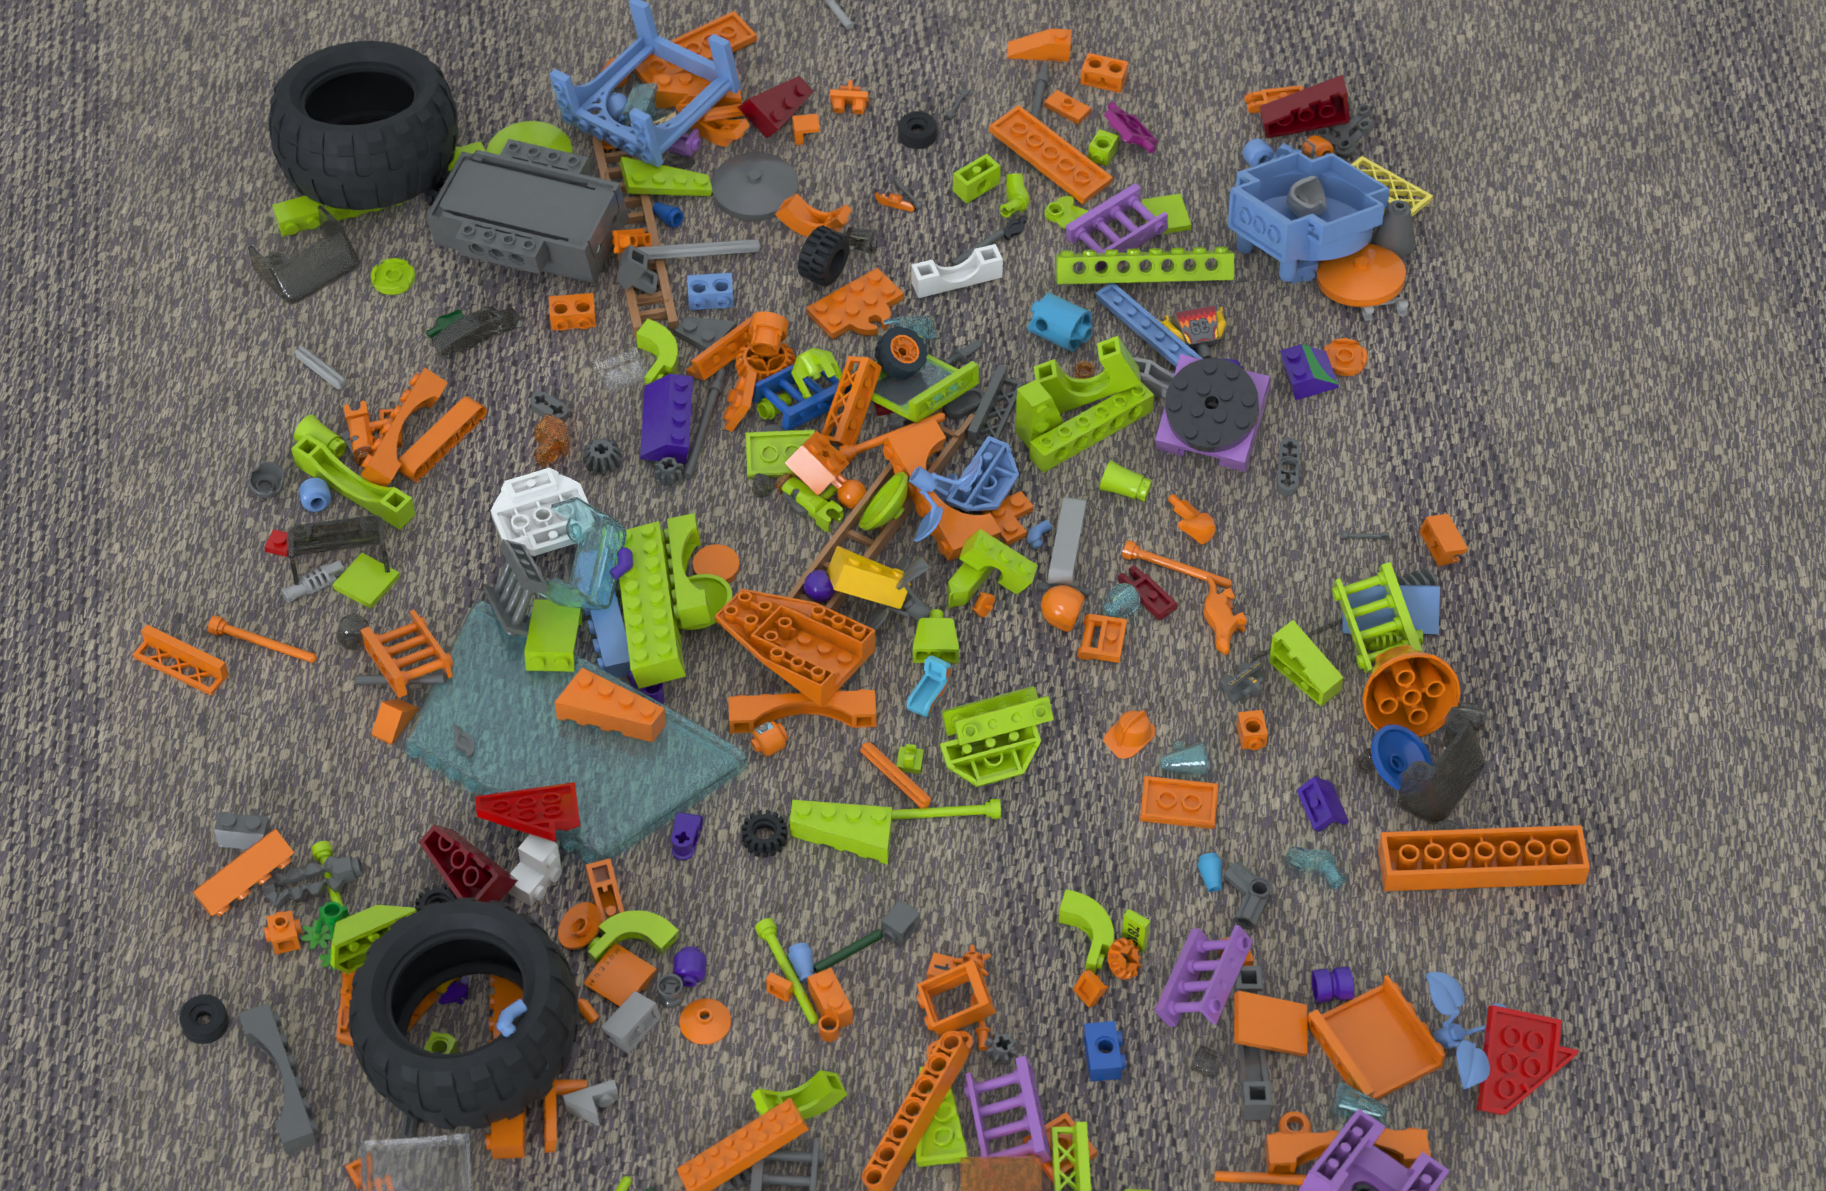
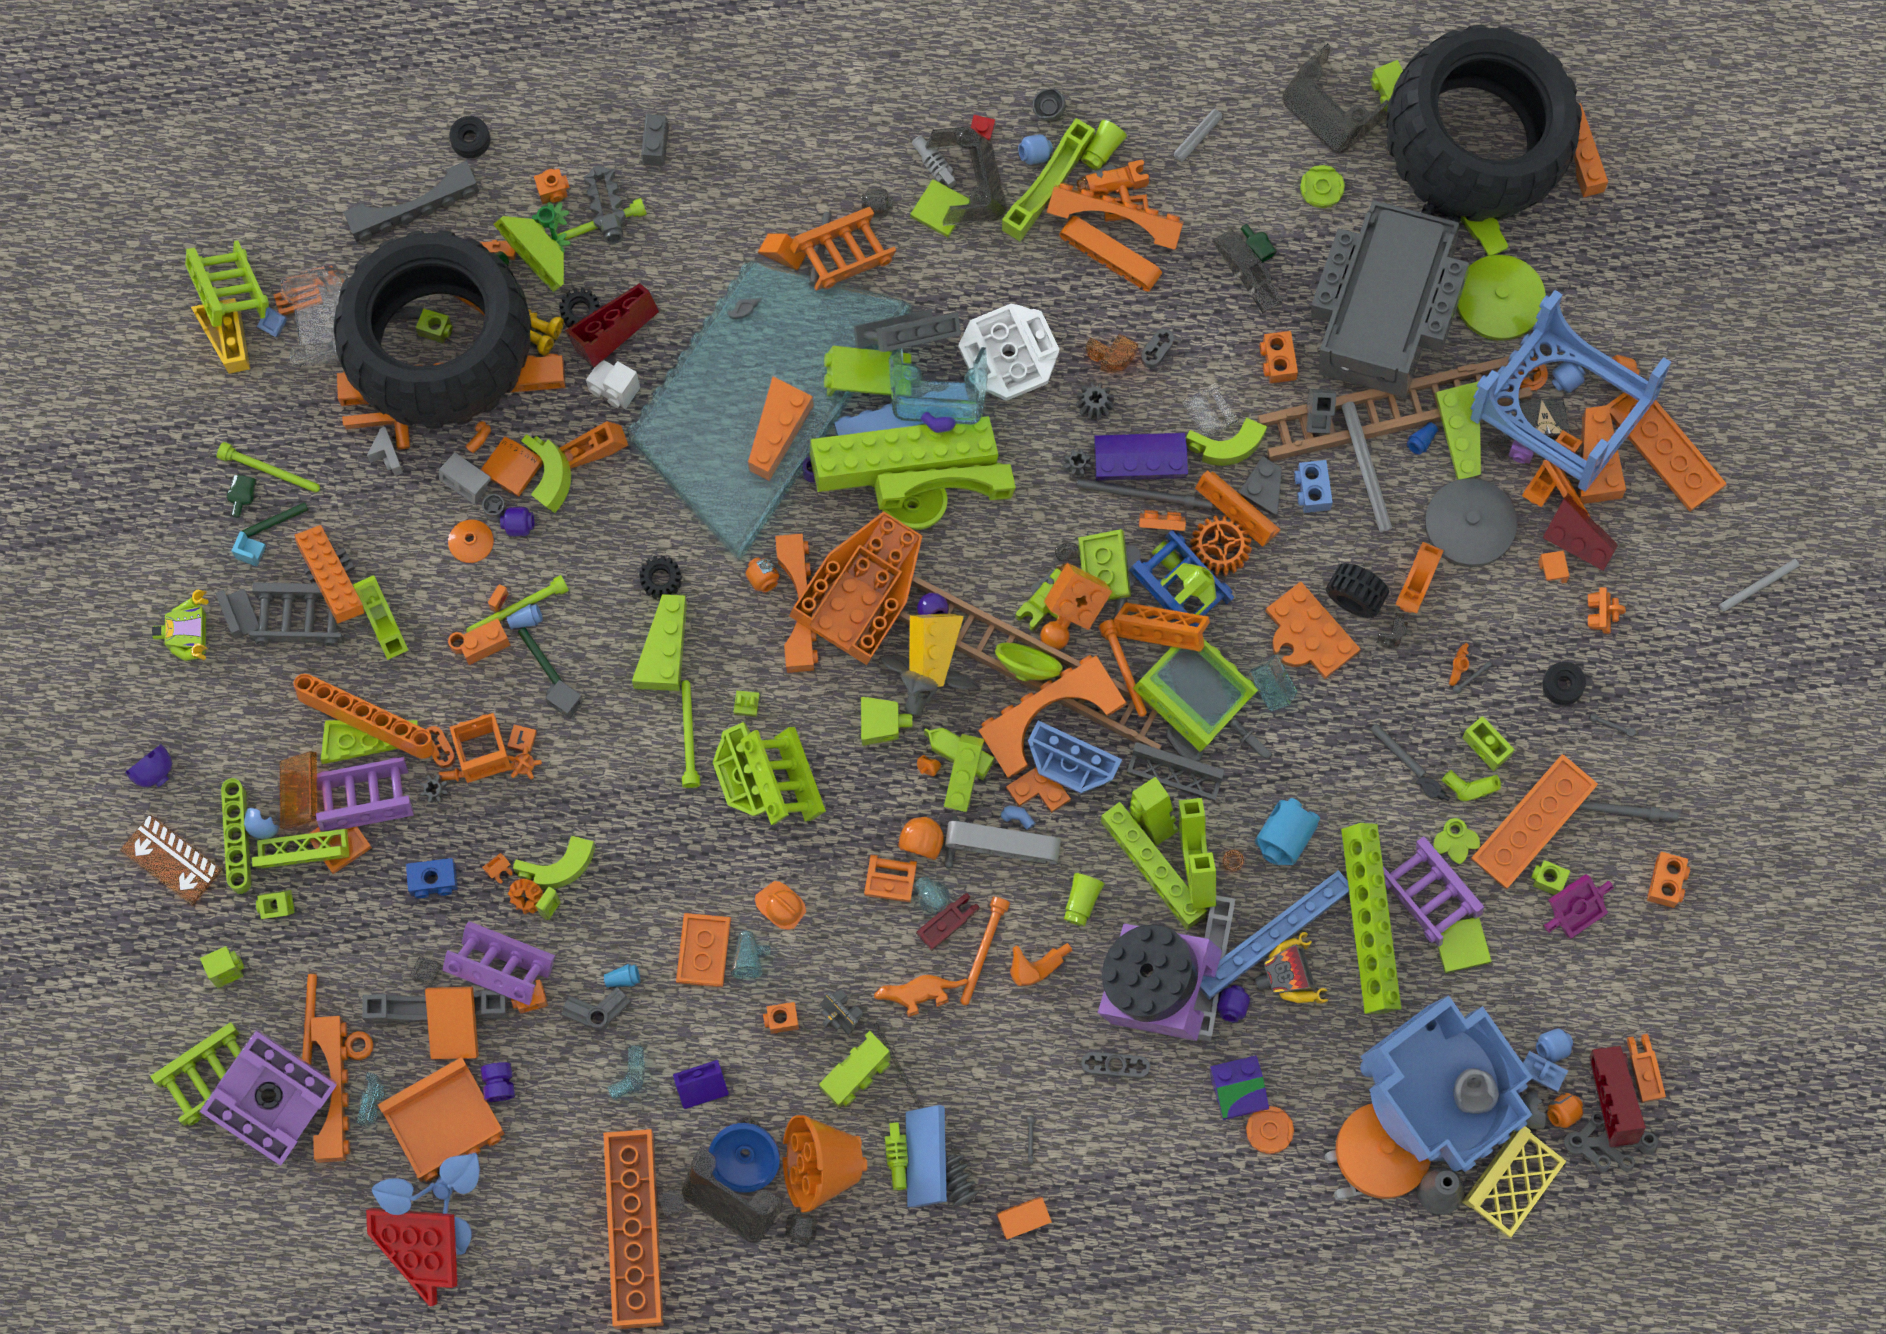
camera: 90 degrees right, 20 degrees up
orange fence [132,624,229,696] -> none
orange brick [192,829,294,917] -> none
orange piece [207,615,317,663] -> none
red wing [475,782,581,842] -> none
medium blue arm [496,999,527,1037] -> none
orange dish [558,902,602,950] -> none
orange hips [612,229,652,253] -> none
clear light blue panel [622,83,658,127] -> none
dark purple piece [671,812,703,861] -> none
orange tile [692,544,740,583] -> none
orange piece [748,311,789,357] -> none
orange axle [860,742,931,809] -> none
black wheel [875,327,928,380] -> none
medium azure animal [906,655,952,718] -> none
medium blue plant [909,455,984,542] -> none
white arch [911,244,1003,298] -> none
orange slope [1007,29,1071,62] -> none
orange plate [1044,90,1091,125] -> none
lime fence [1331,562,1423,674] -> none

